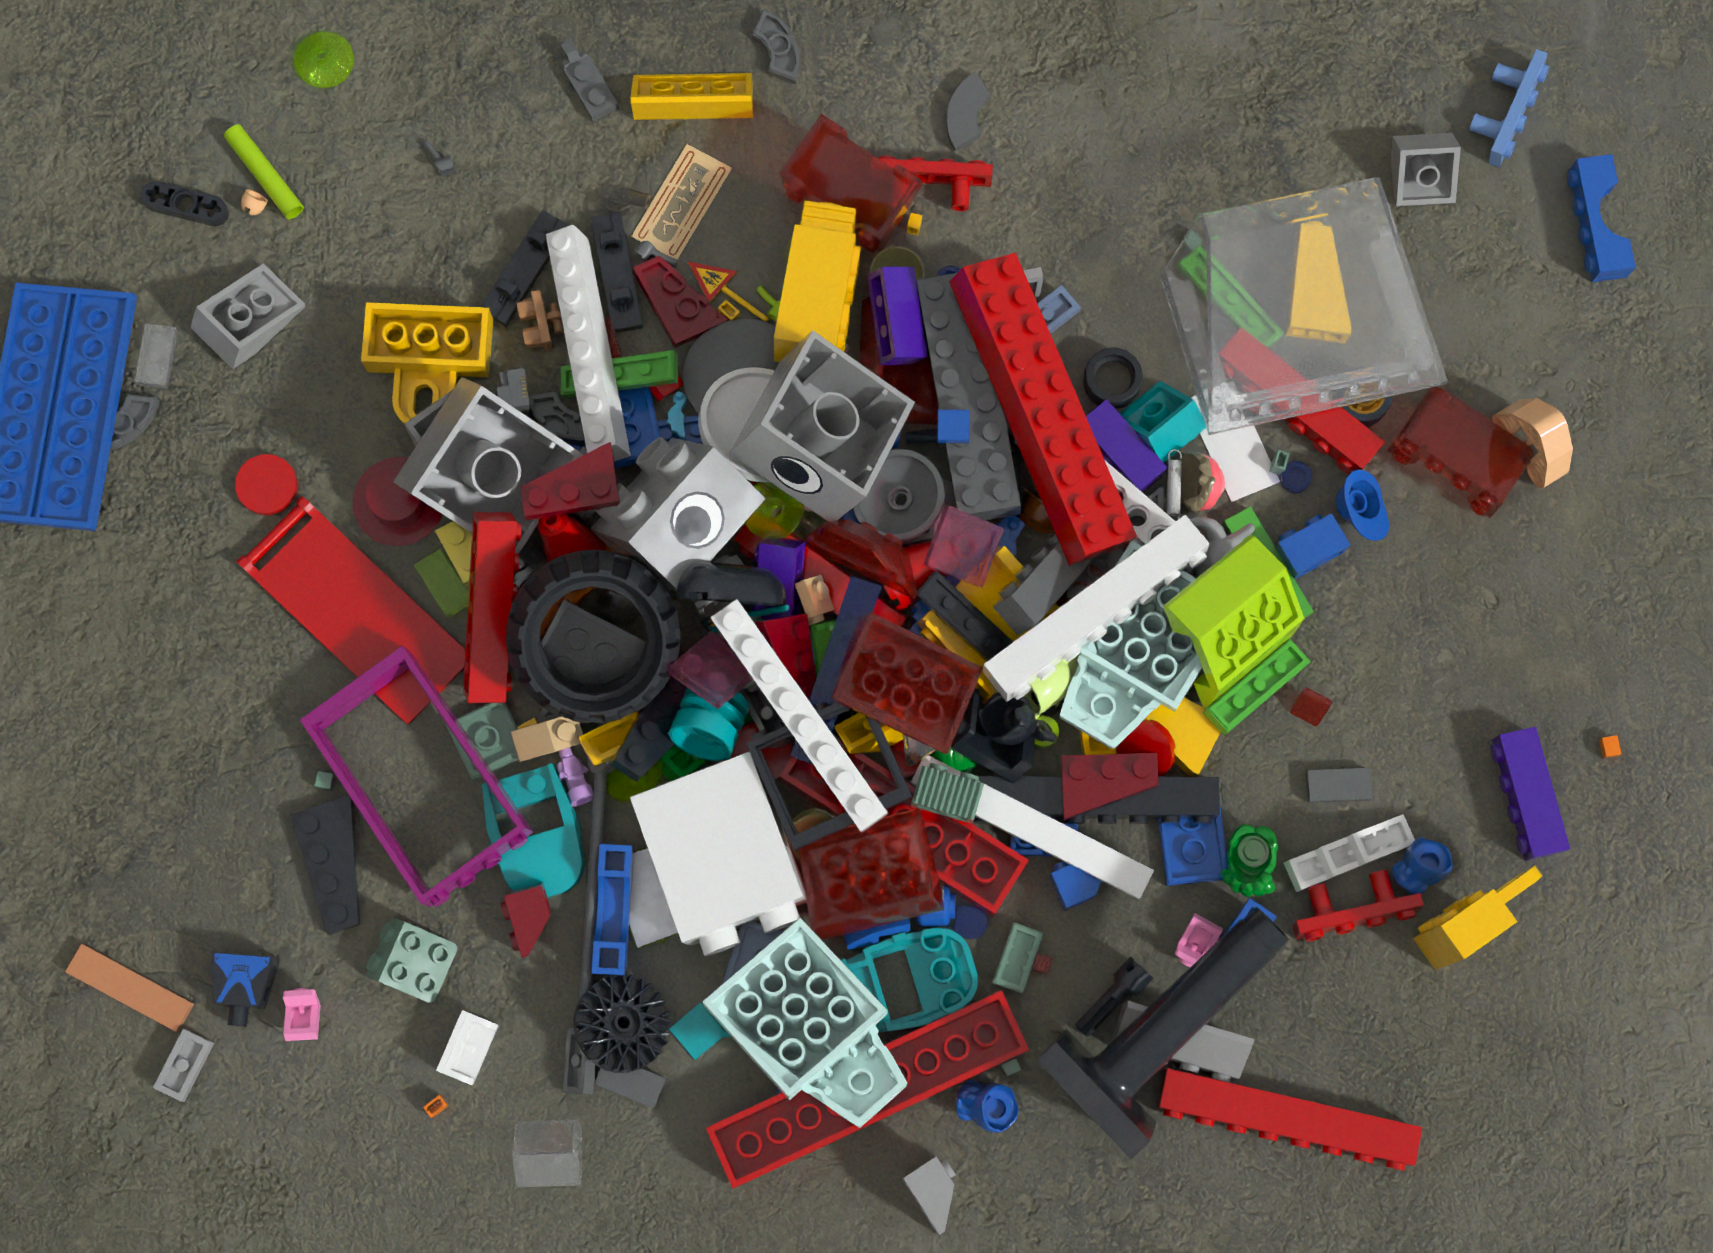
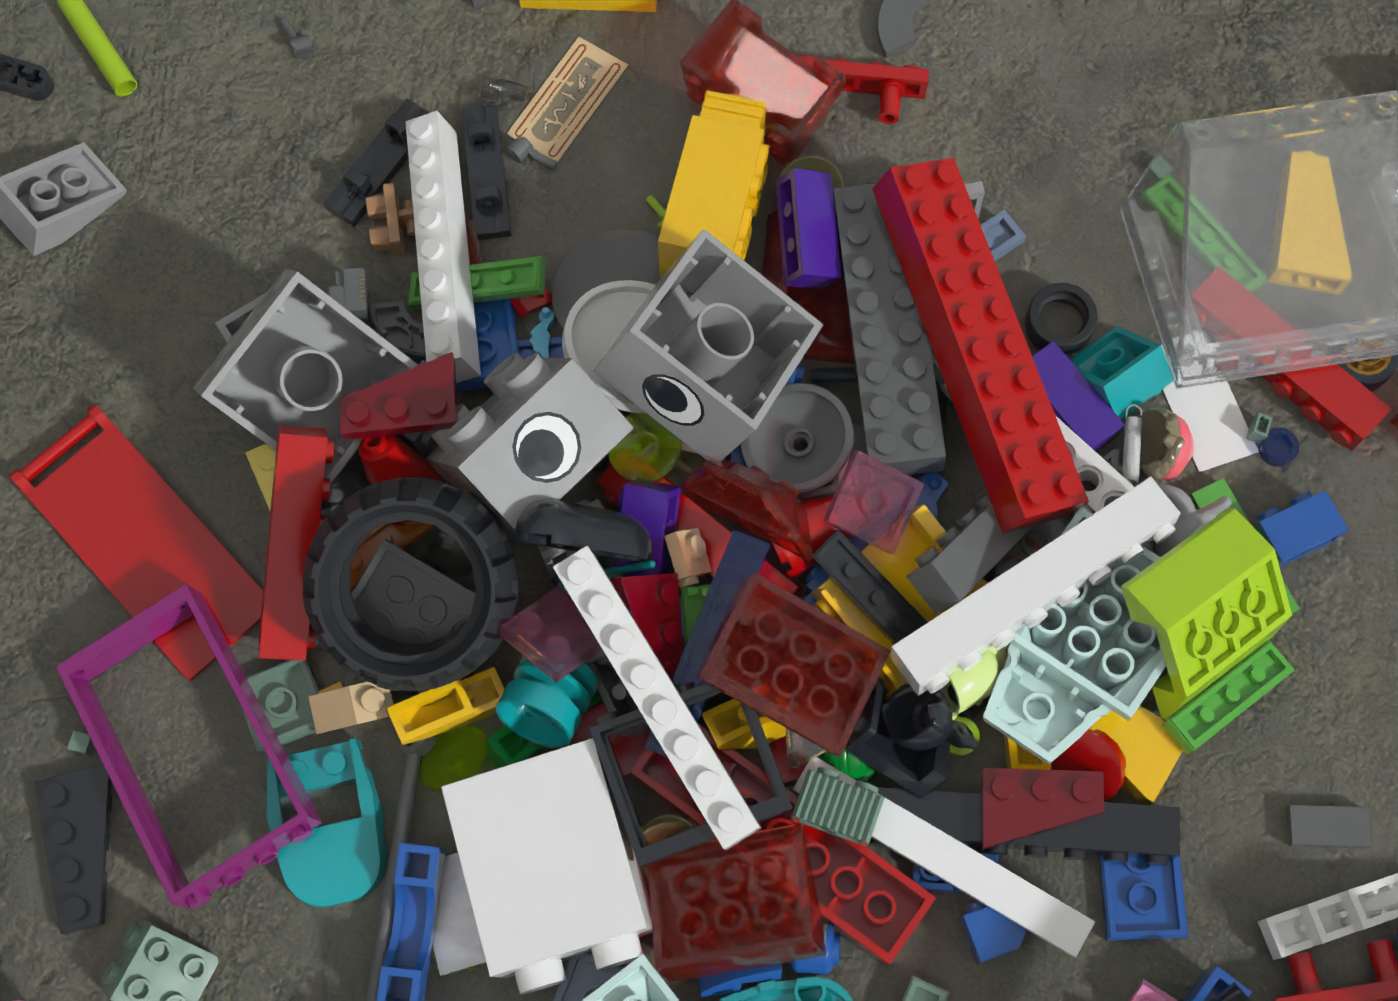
camera: 10 degrees right, 5 degrees down
red tile [235,454,298,516] -> none
light nougat hinge [241,189,268,215] -> none
dark red hose [353,457,442,546] -> none
yellow brick [361,302,493,424] -> none
clear neon green tile [414,549,468,618] -> none
dark red slope [500,882,552,958] -> none
lavender piece [557,747,594,807] -> none
black wing [610,670,692,782] -> none
dark red wing [632,256,729,348] -> none
piece [688,262,769,322] -> none
yellow piece [718,300,740,321] -> none
yellow piece [907,213,922,236] -> none
blue tile [938,410,970,443] -> none
clear blue tile [955,906,987,940] -> none
reddish brown piece [1020,487,1055,534] -> none
green hair [1221,824,1278,897] -> none
clear red slope [1290,687,1333,726] -> none
blue piece [1336,469,1389,541] -> none

